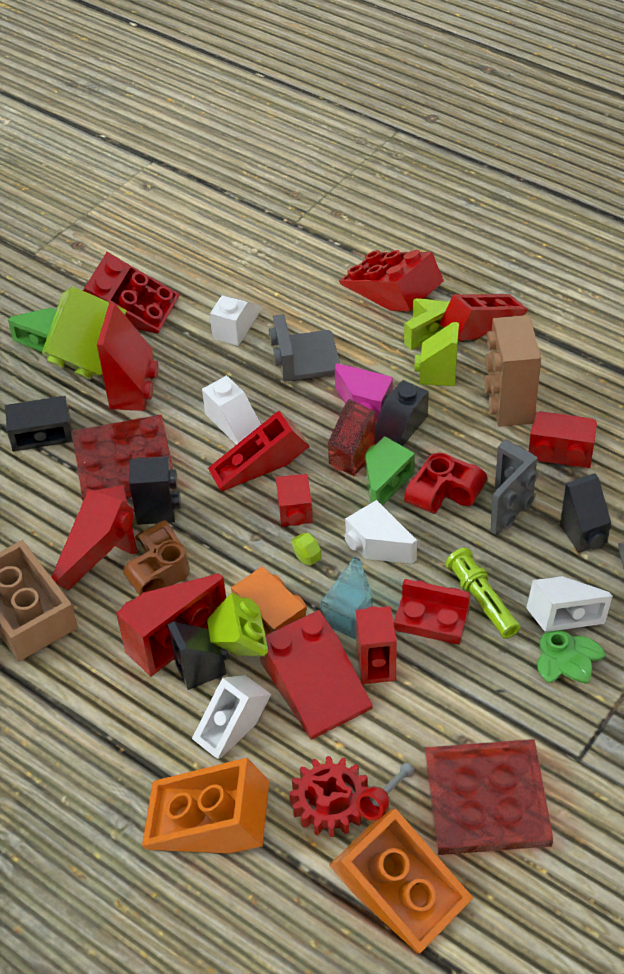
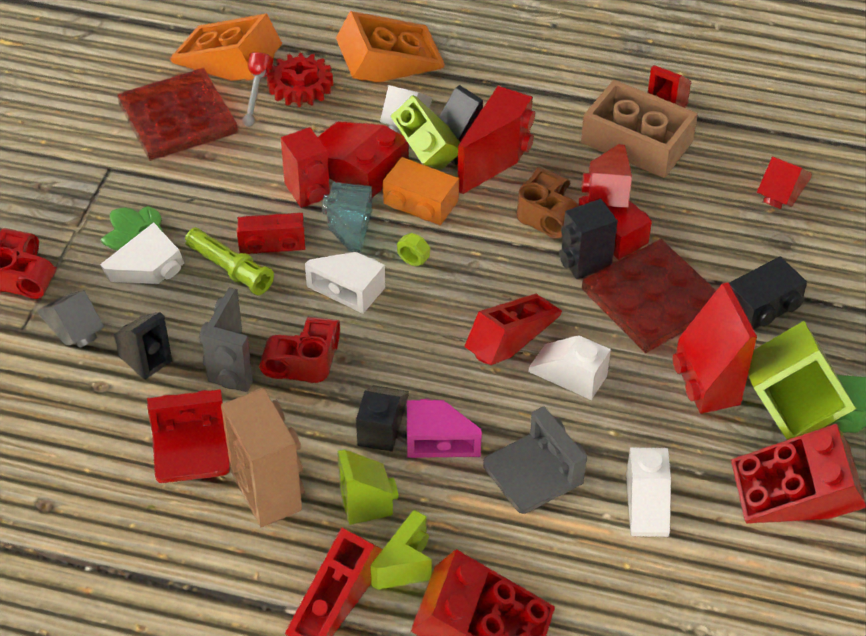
camera: 155 degrees right, 0 degrees up
red brick [276,474,313,527] -> none
clear red slope [328,399,375,477] -> none
bright green slope [364,436,415,506] -> none

